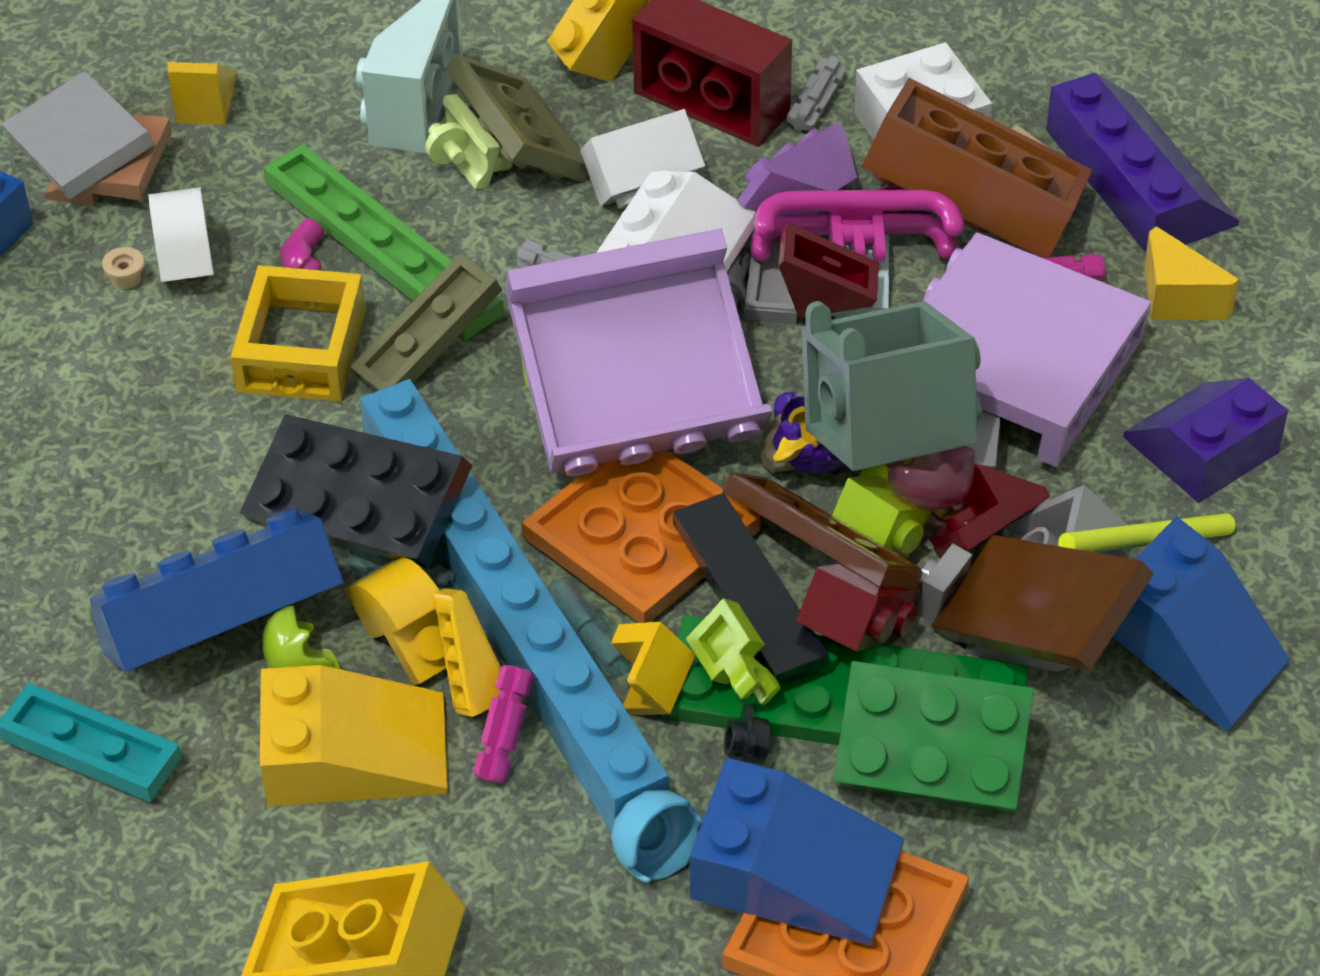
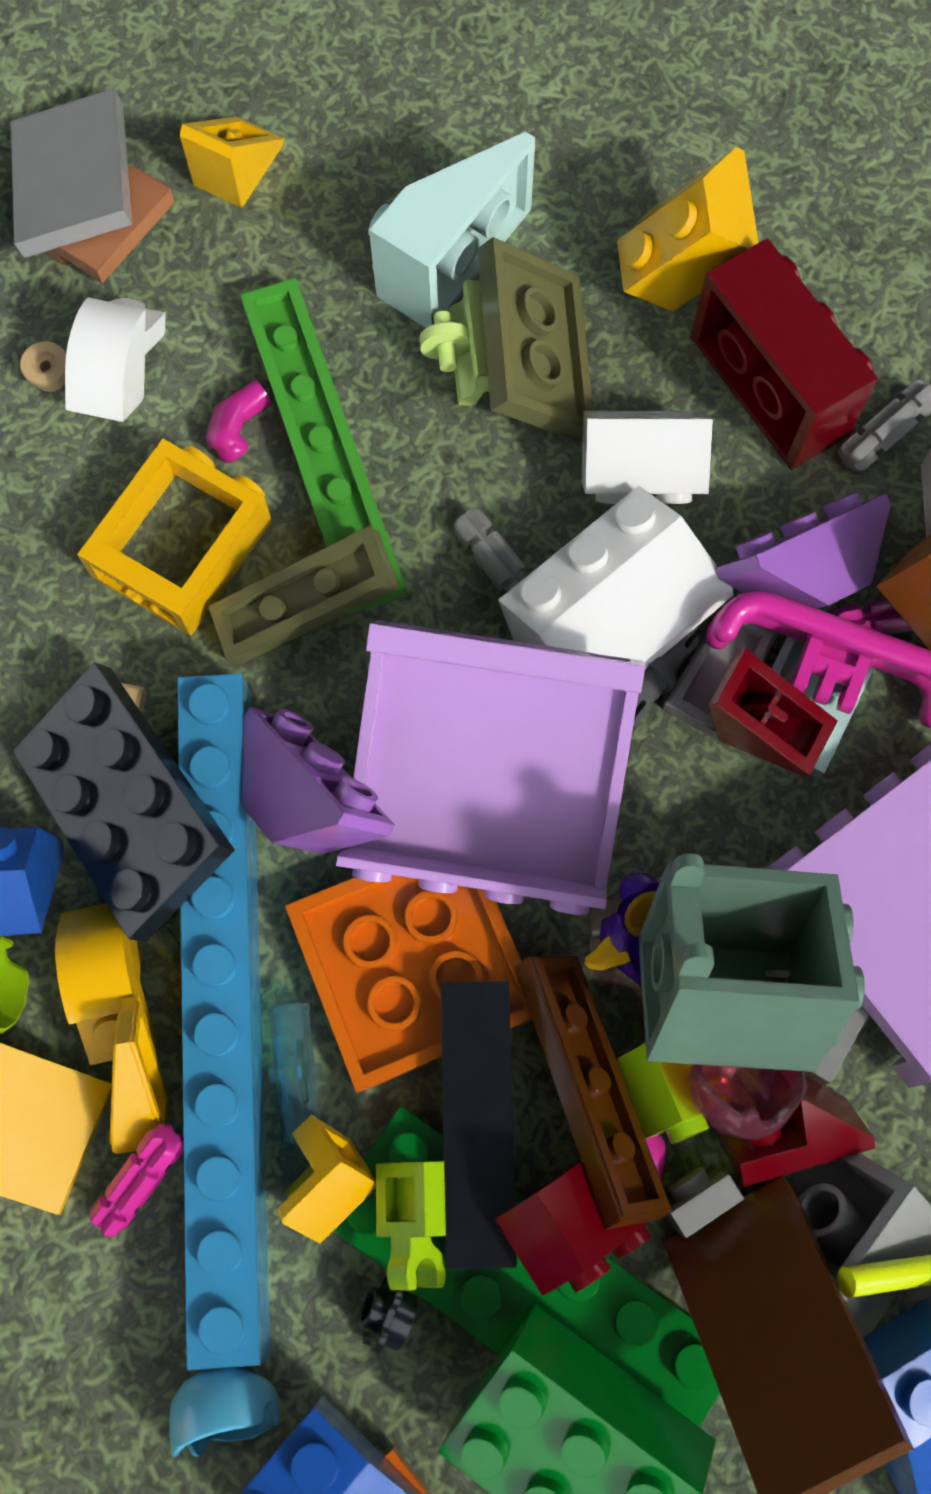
camera: 25 degrees right, 25 degrees up
none -> medium lavender slope [242,707,395,854]

